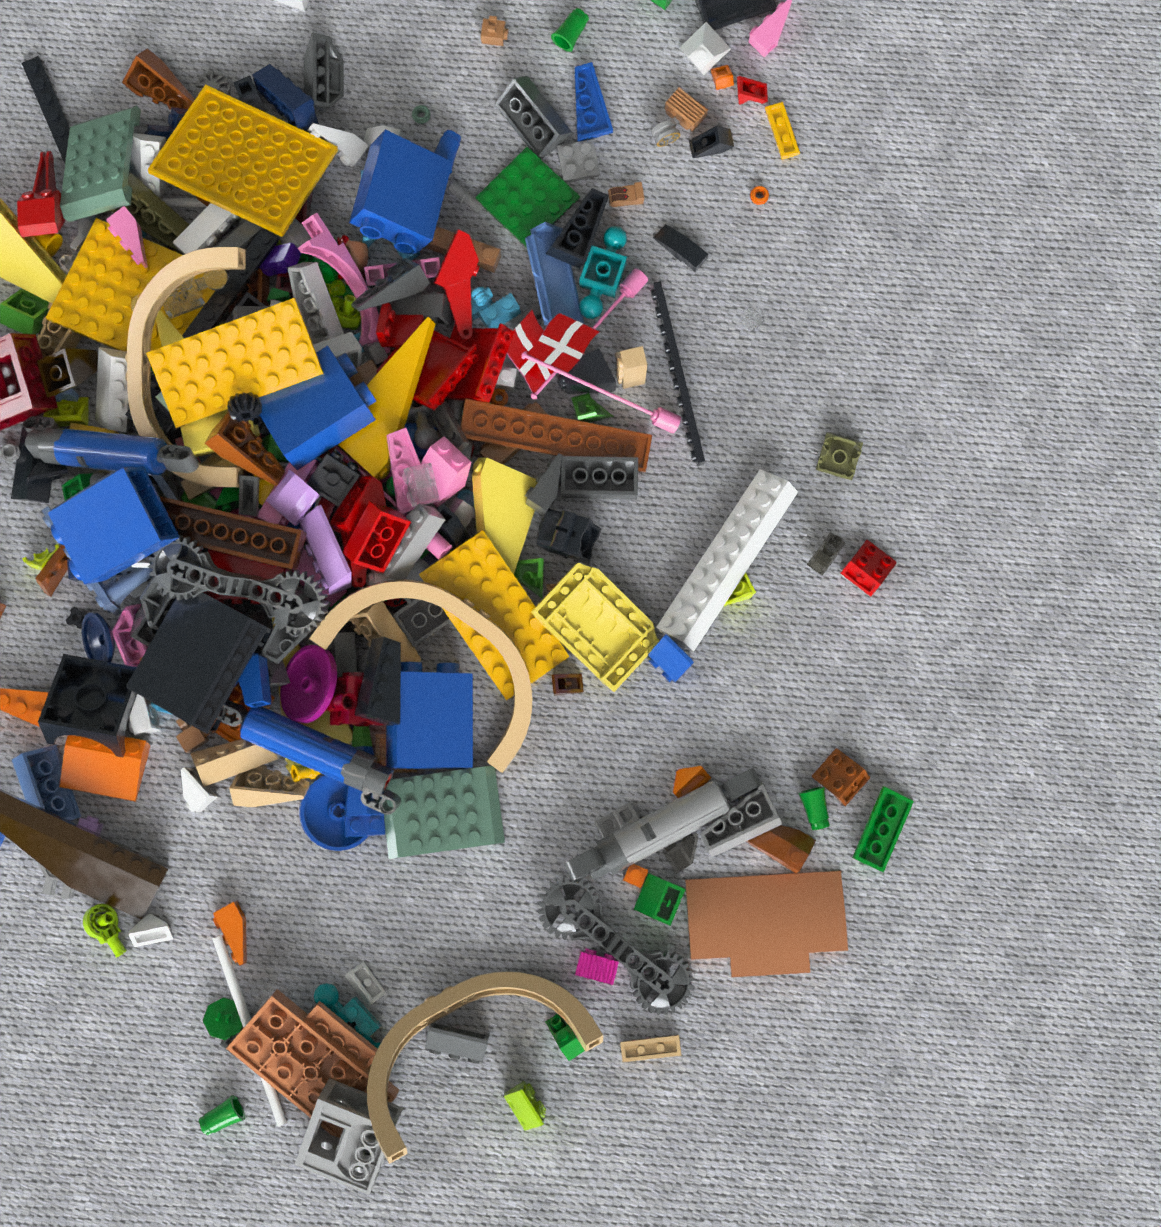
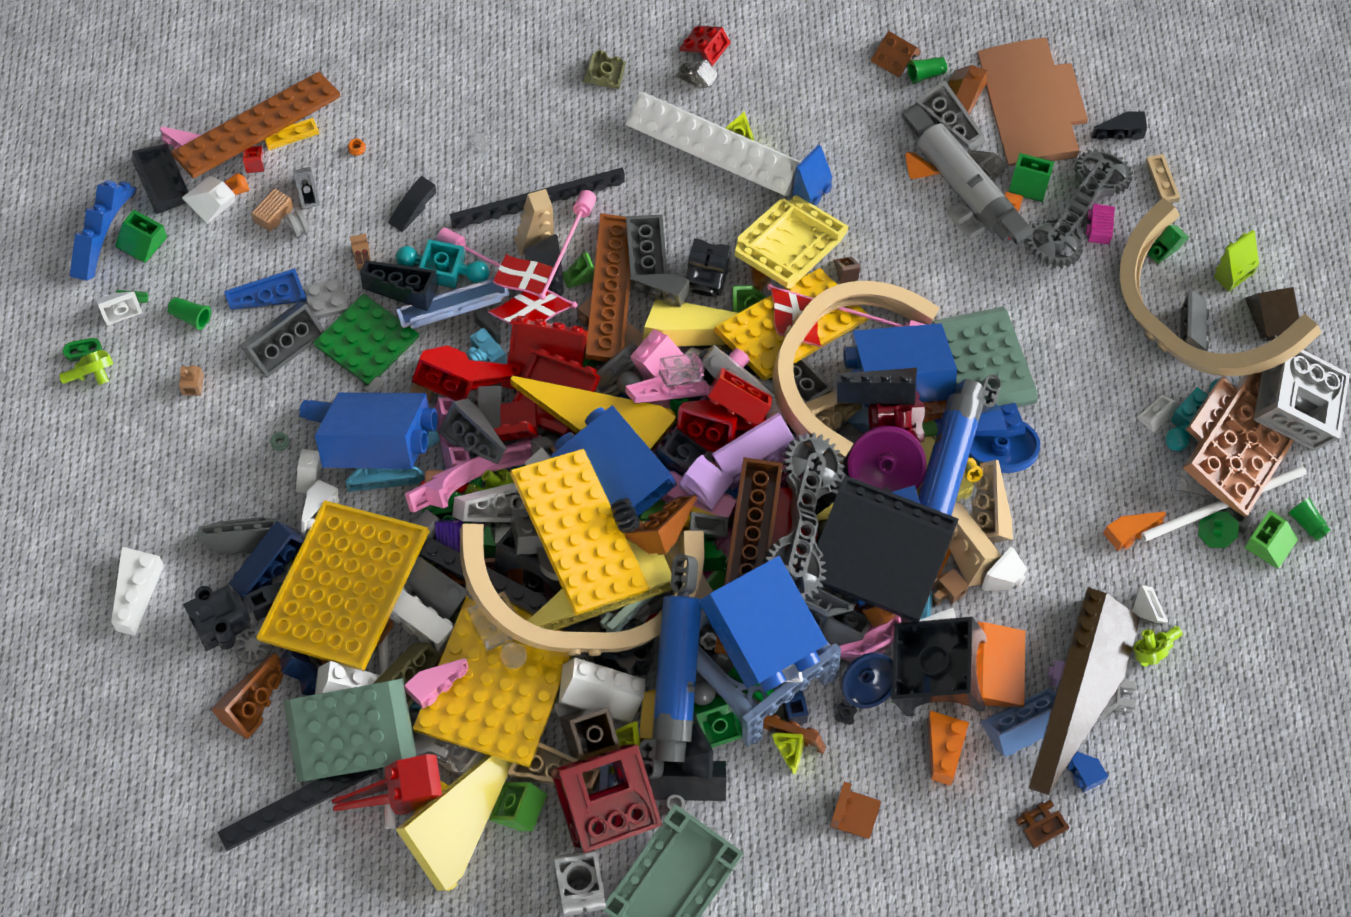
camera: 100 degrees left, 20 degrees down
green slope [852,786,914,873] -> none
none -> dark orange plate [172,71,340,179]
none -> black piece [183,585,250,652]
none -> flag [767,283,926,348]
none -> black slope [1091,111,1147,140]
none -> bright green slope [1244,510,1298,569]
none -> dark brown slope [1245,287,1300,341]

